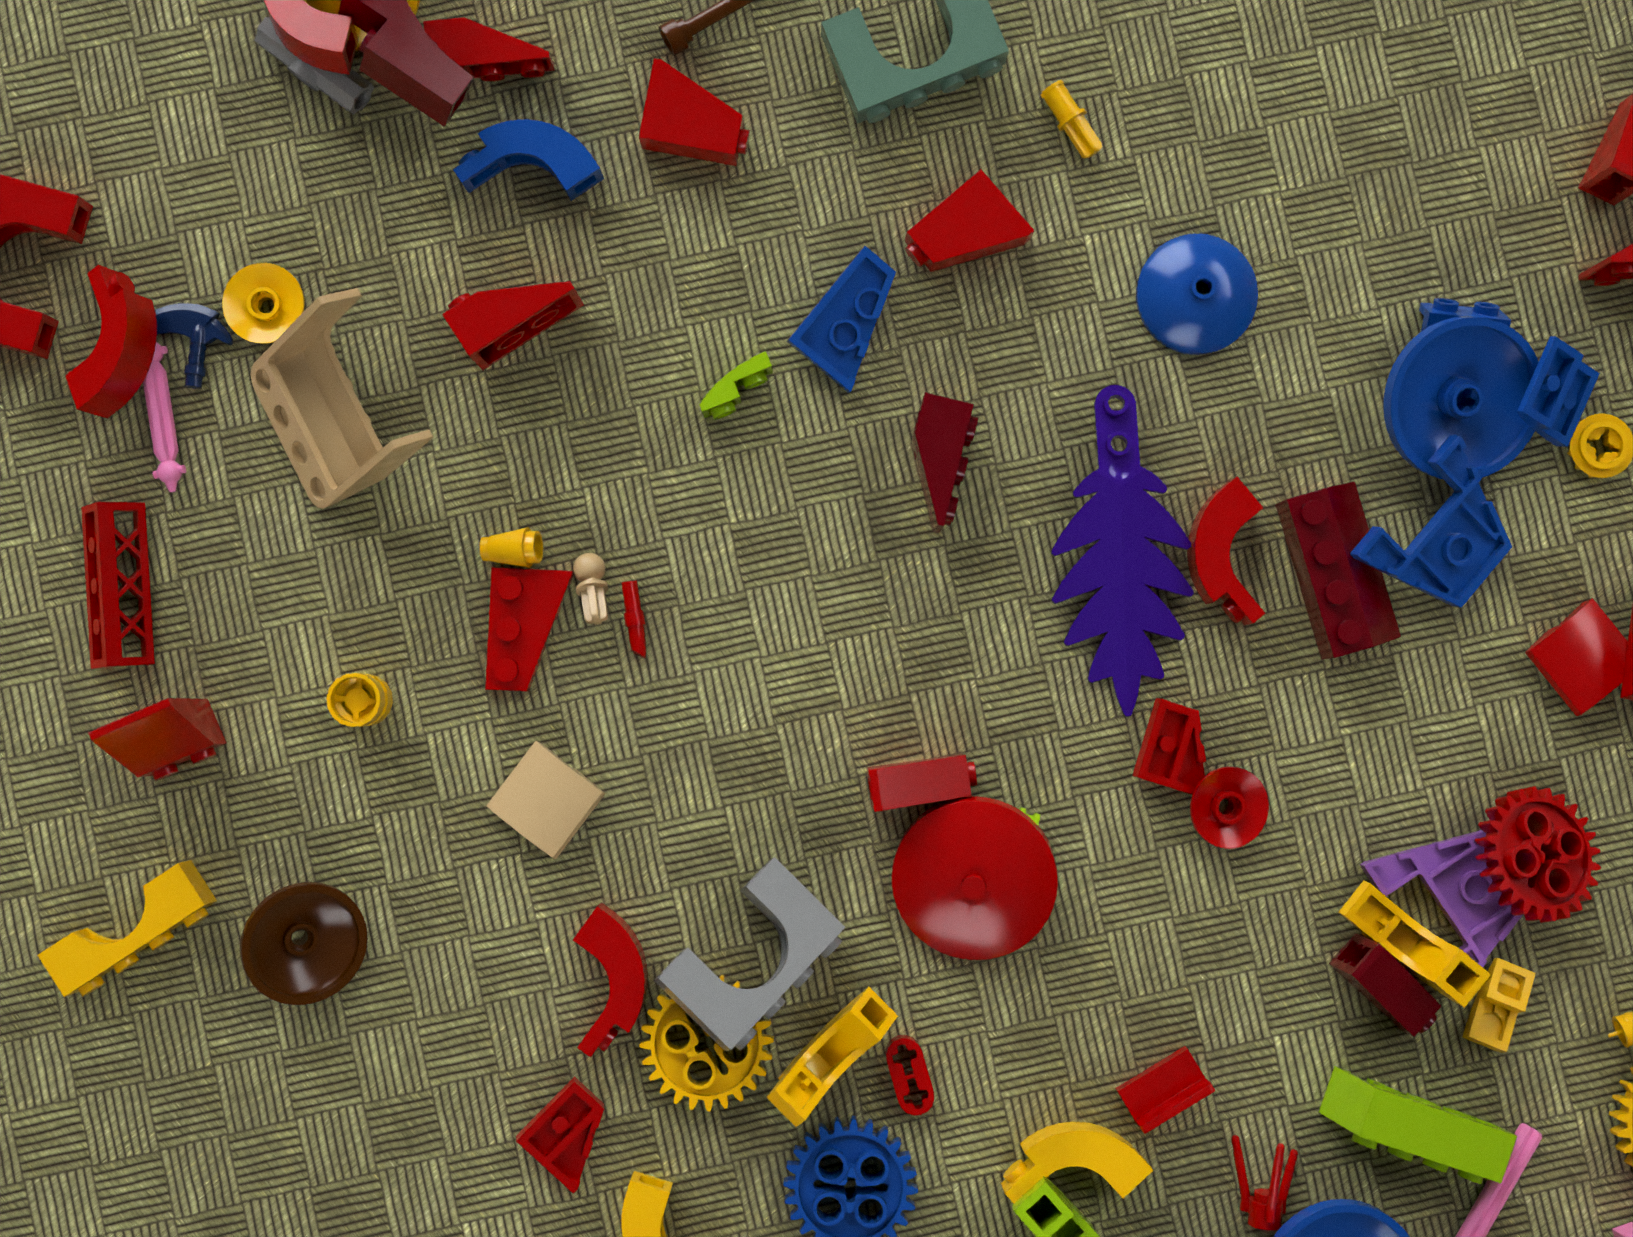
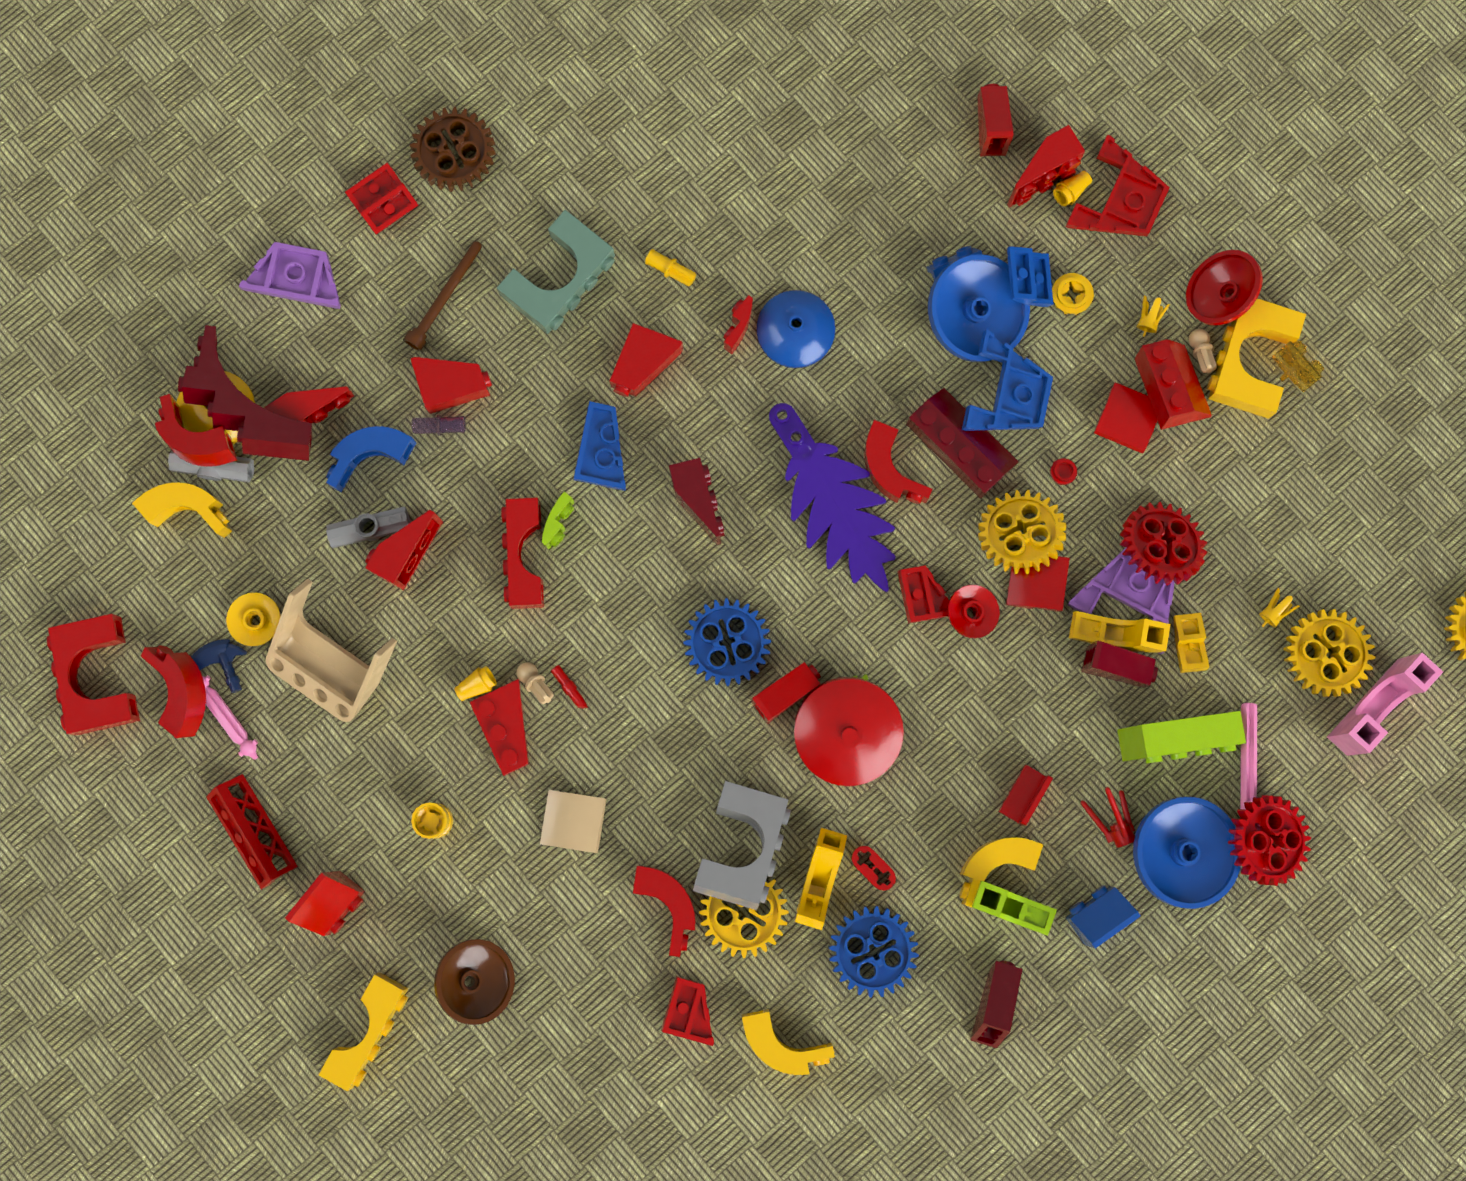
camera: 25 degrees left, 5 degrees down
none -> yellow arch [132,482,232,538]
none -> light grey piece [326,506,411,548]
none -> clear purple axle [411,415,466,436]
none -> red arch [501,497,544,609]
none -> blue gear [683,598,771,687]
none -> red slope [723,295,753,355]
none -> yellow gear [978,490,1066,574]
none -> red slope [1006,556,1070,612]
none -> red plate [1050,458,1077,485]

